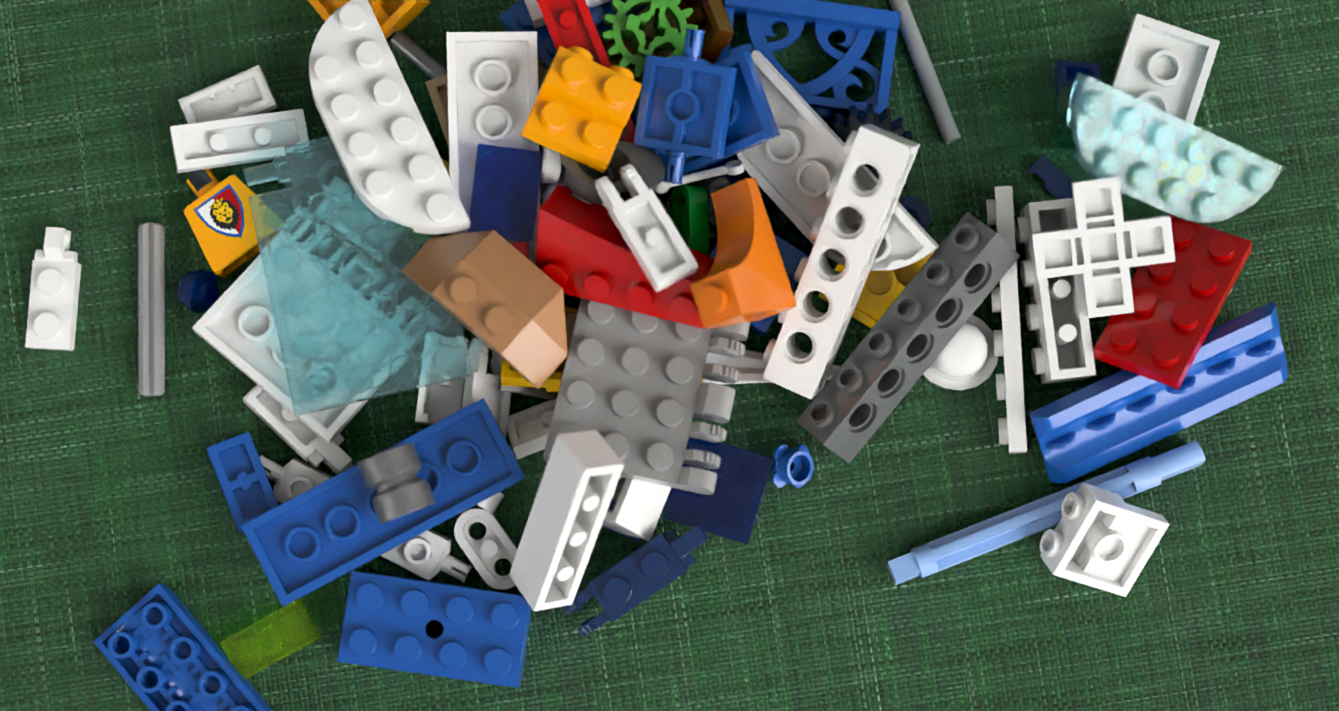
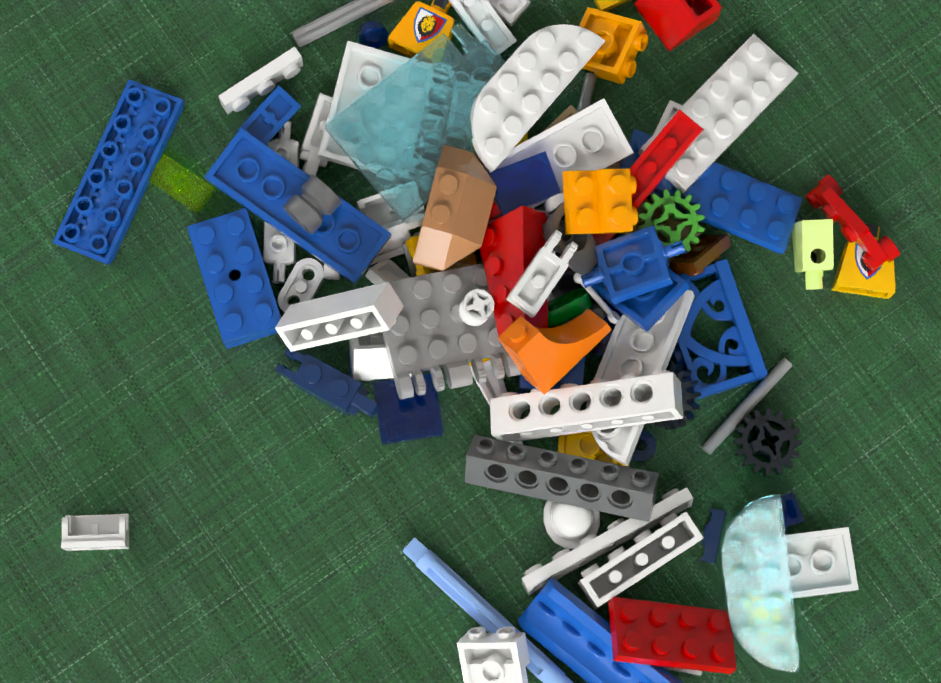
camera: 60 degrees right, 5 degrees down
blue plate [771,444,814,488] -> none
white plate [1031,176,1175,318] -> none
none -> white plate [219,47,303,114]
none -> white wheel [459,289,495,326]
none -> black gear [733,408,802,477]

